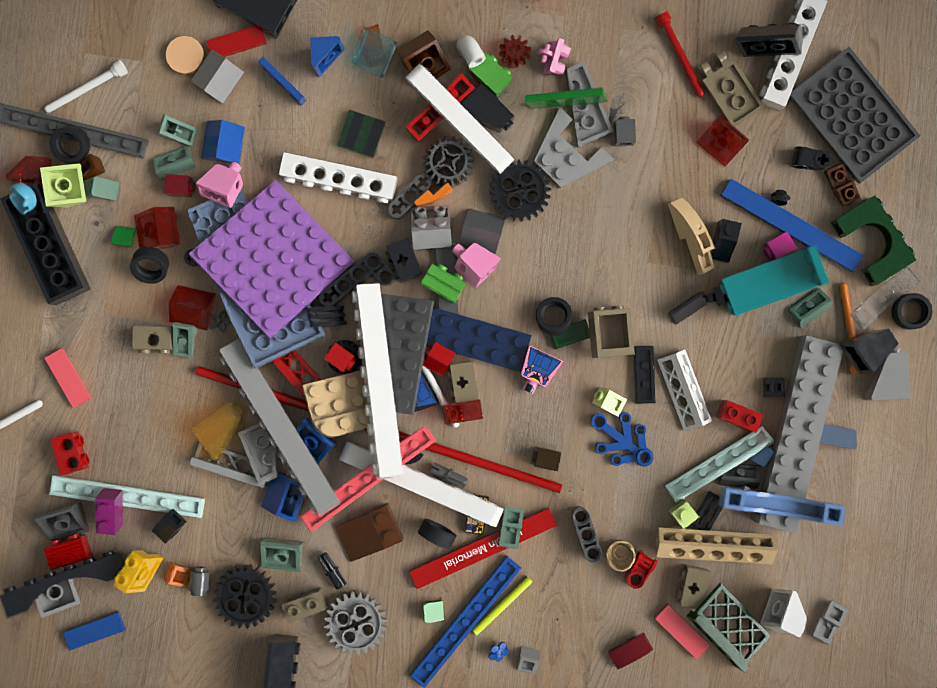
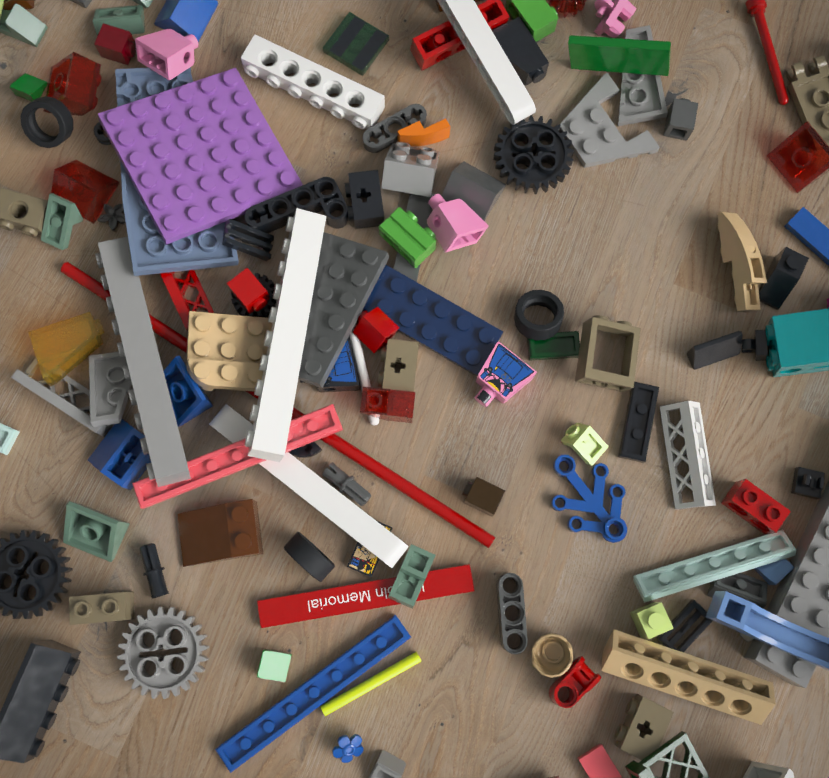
camera: 10 degrees right, 10 degrees down
dark grey gear [423,136,475,188] -> none

